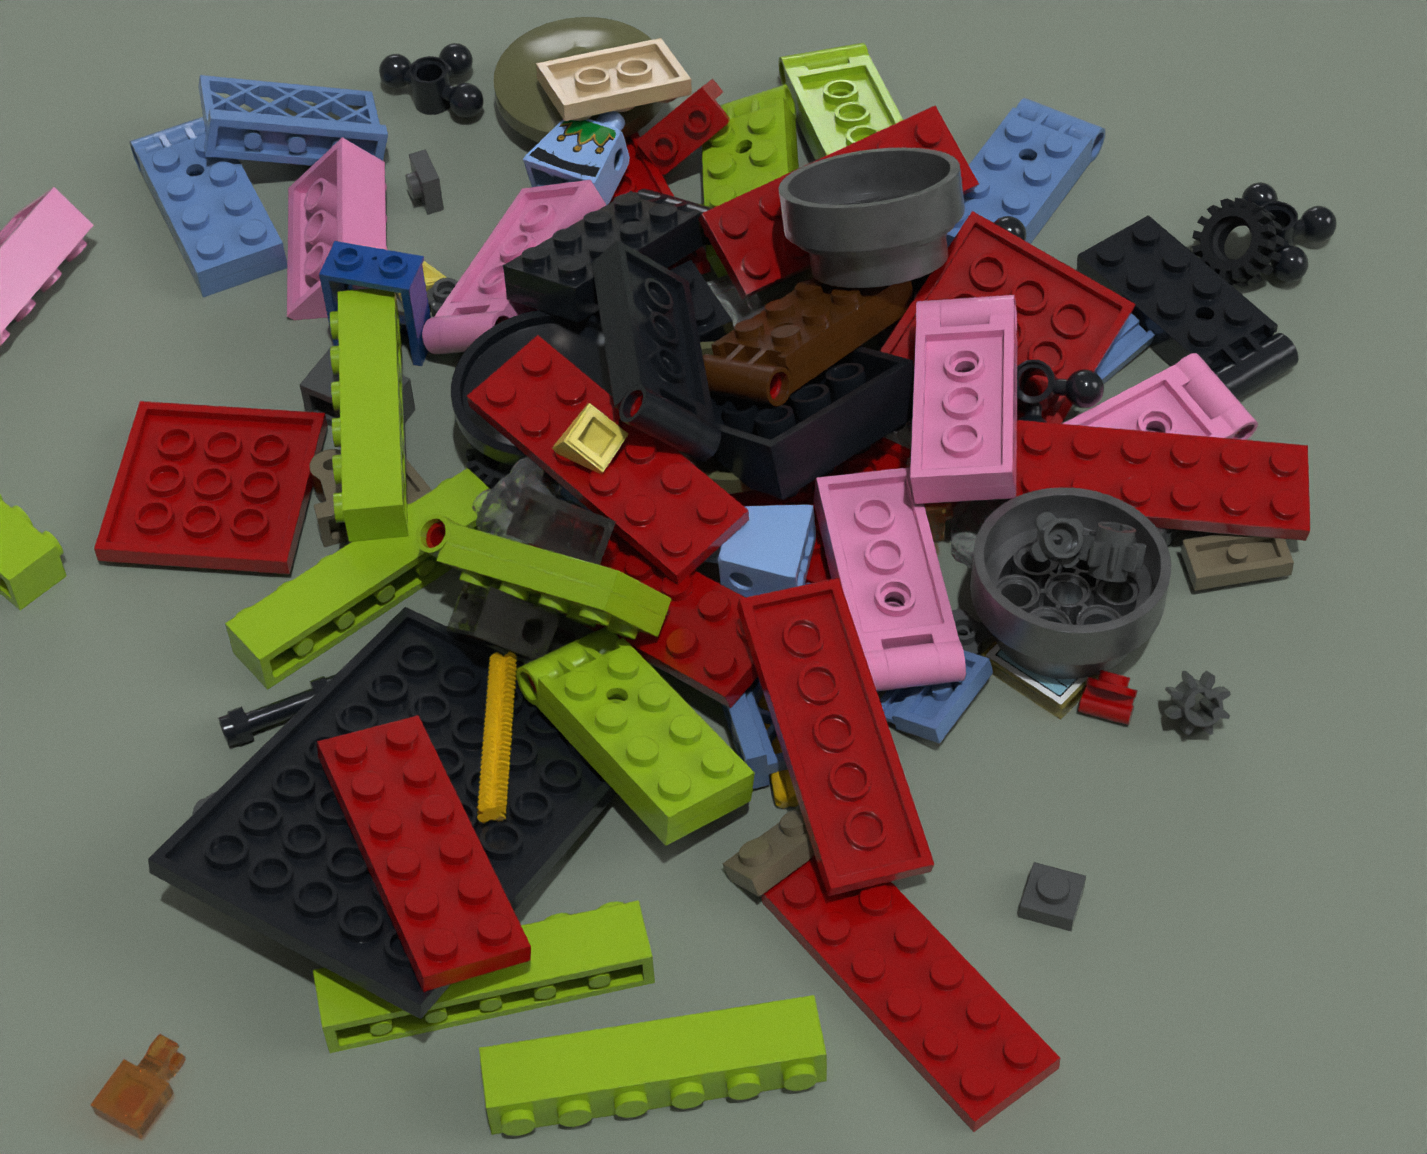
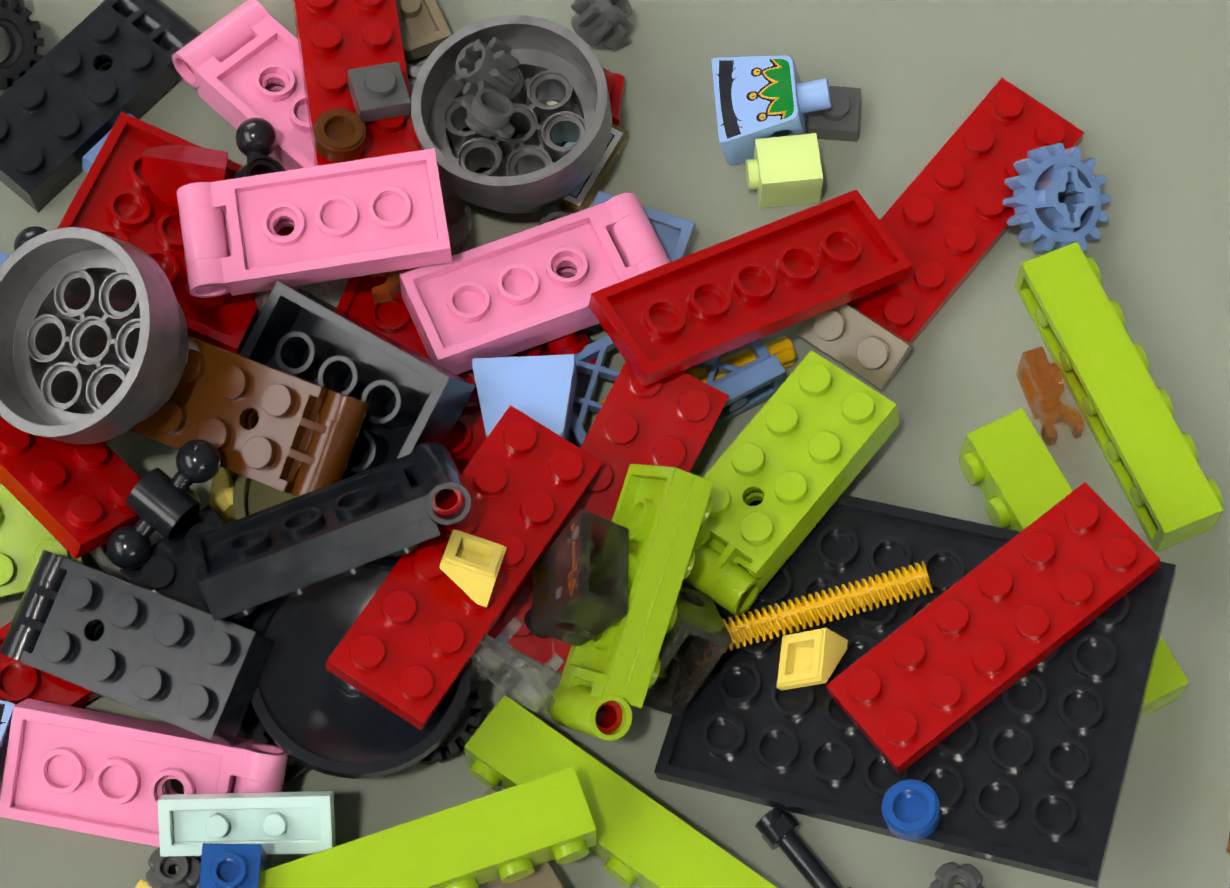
camera: 105 degrees left, 15 degrees up
none -> black piece [106,439,221,570]
none -> red brick [141,145,228,210]
none -> light aqua plate [157,791,336,857]
none -> reddish brown tile [313,109,366,162]
none -> dark grey plate [347,62,411,122]
none -> light blue torso [711,55,832,166]
none -> yellowish green brick [745,133,823,208]
none -> light yellow slope [777,628,848,691]
none -> blue tile [882,779,941,841]
none -> medium blue gear [1003,143,1111,254]
none -> clear orange plate [1016,346,1084,446]

